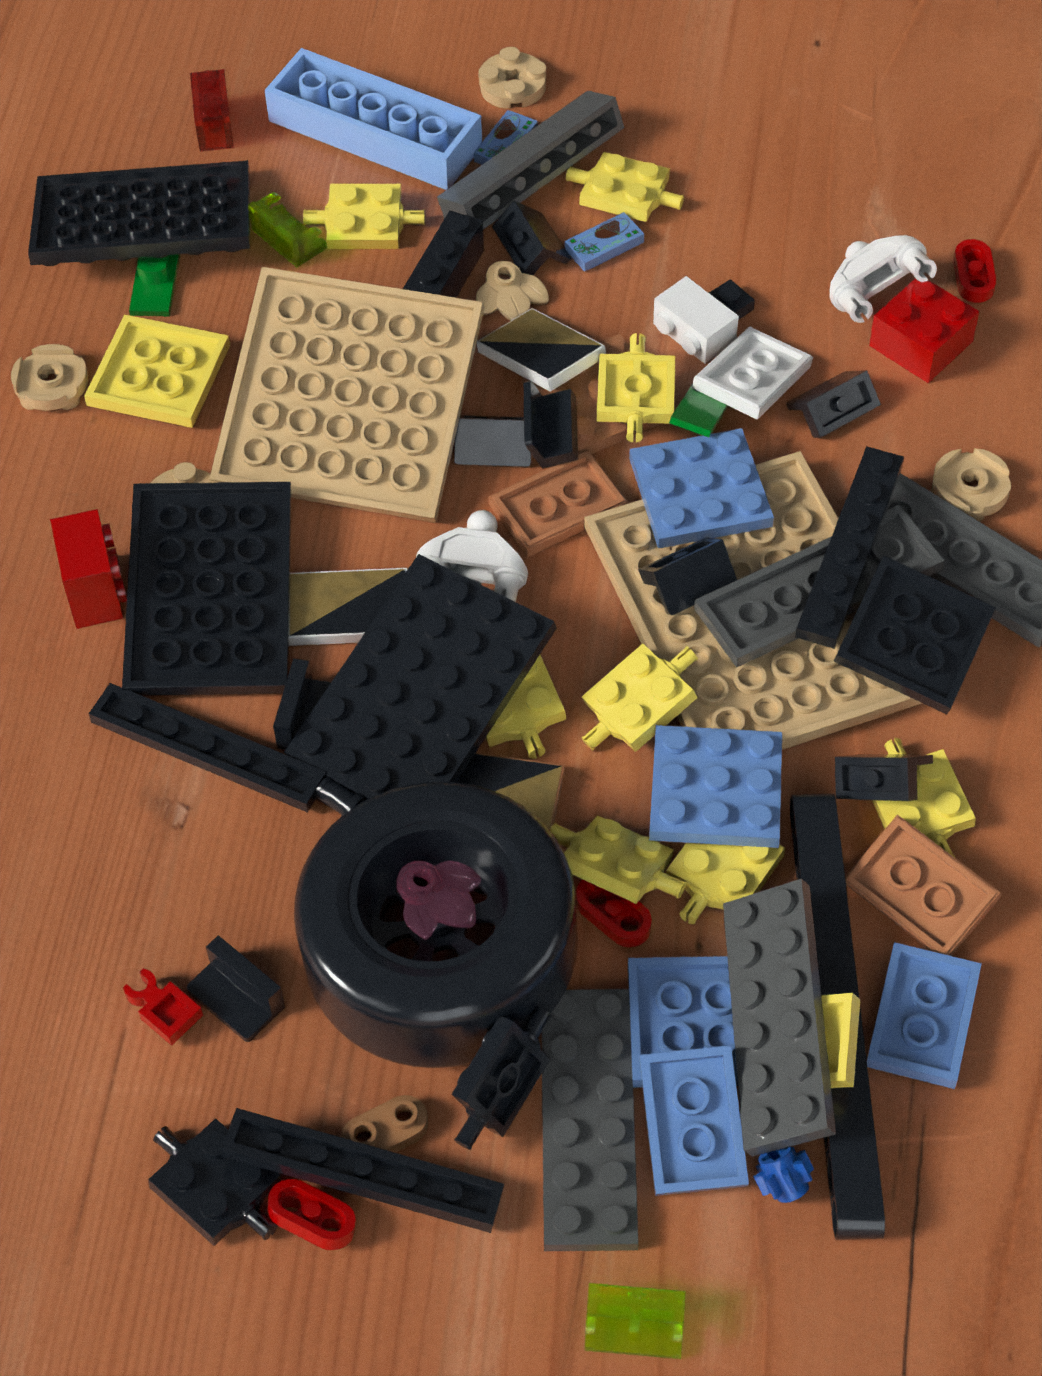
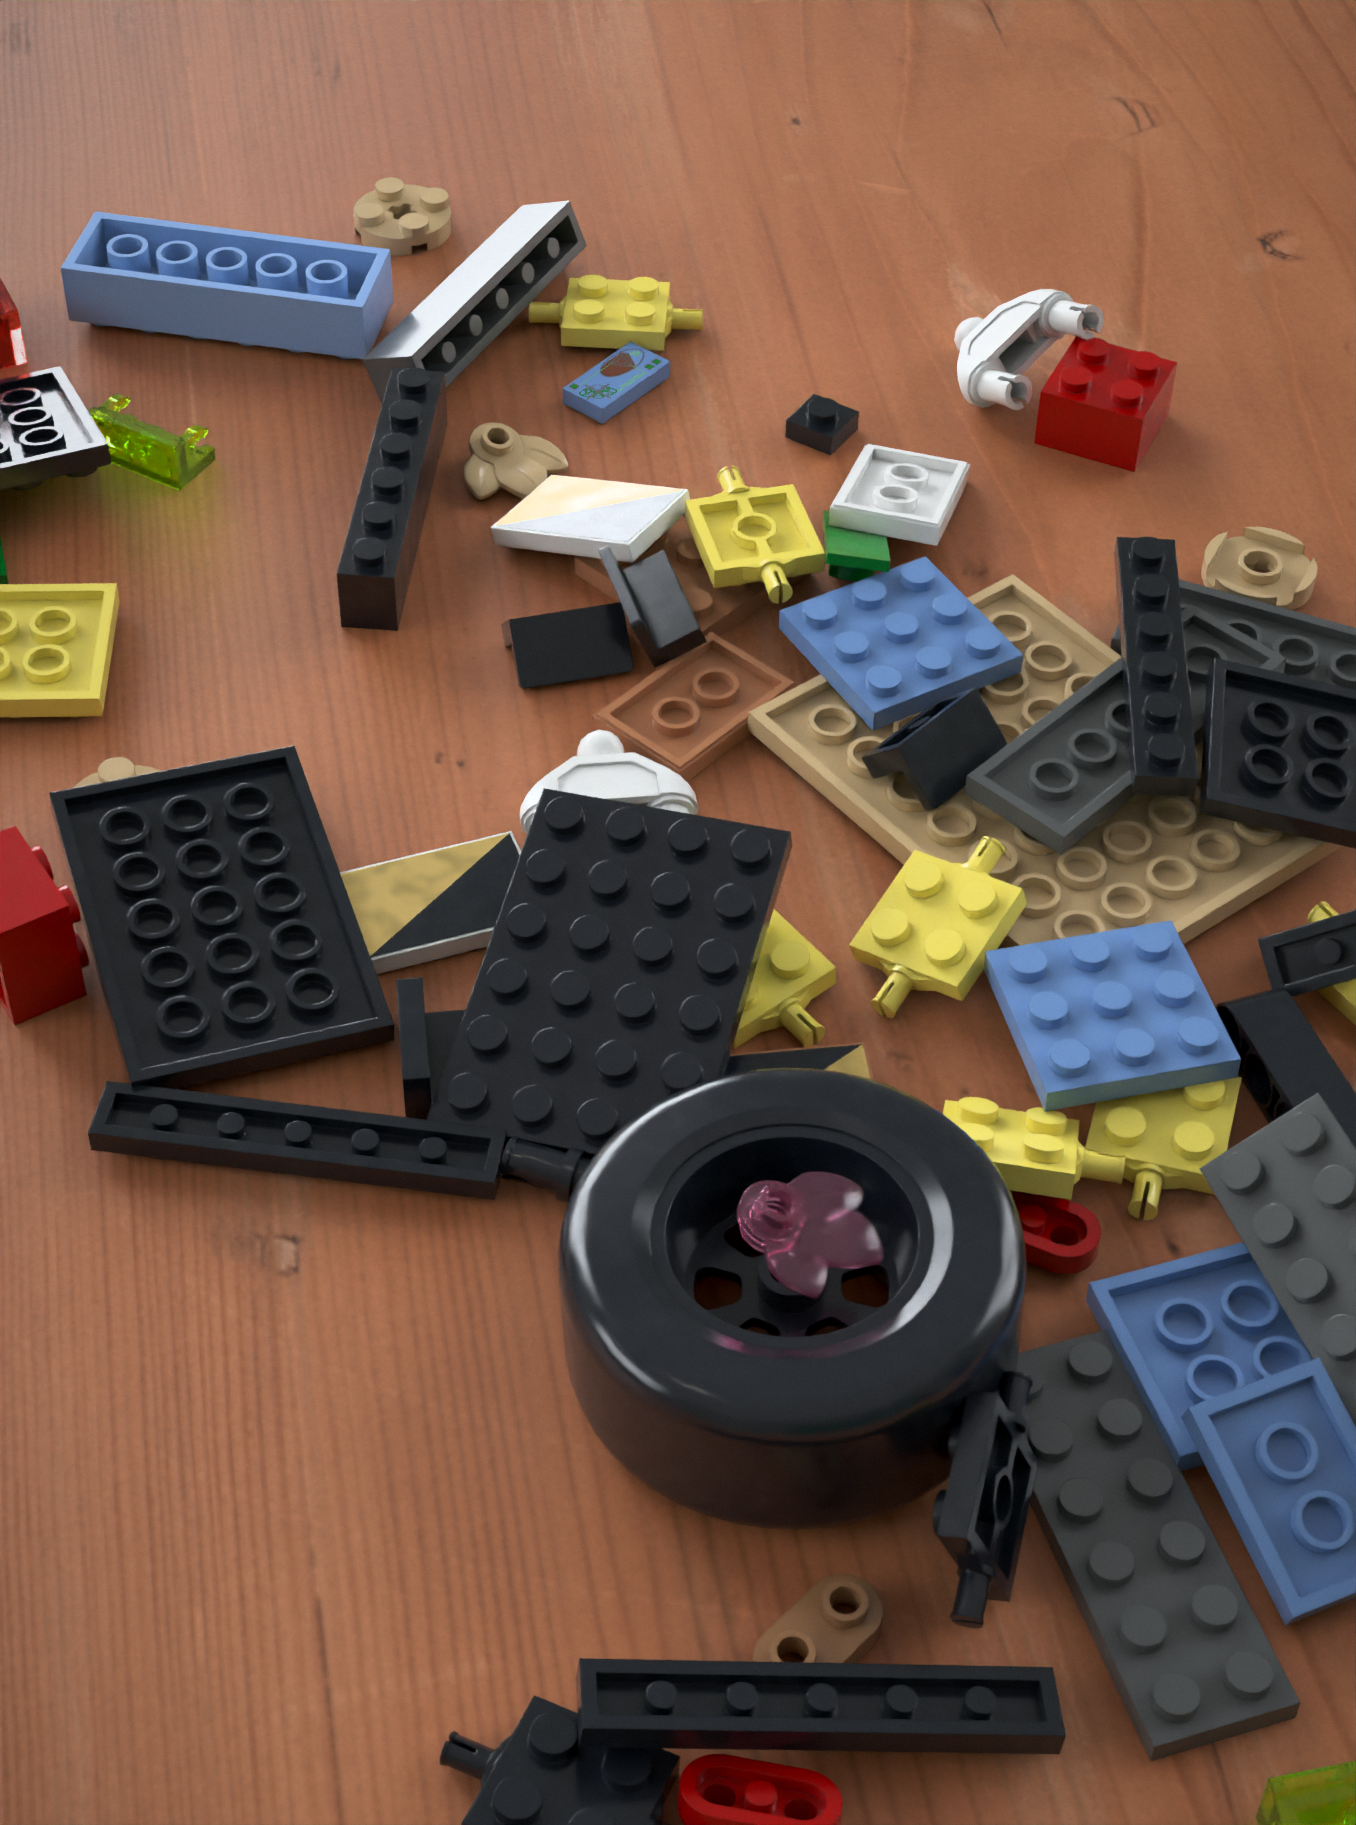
camera: 20 degrees left, 10 degrees down
red plate [123,968,204,1046] -> none
black panel [187,935,285,1042] -> none
tan plate [209,267,484,523] -> none
light yellow plate [303,184,425,249] -> none
medium blue tile [474,110,538,165] -> none
black panel [492,201,571,275] -> none
white brick [653,276,739,364] -> none
black panel [786,370,881,438] -> none
red plate [953,239,997,303] -> none

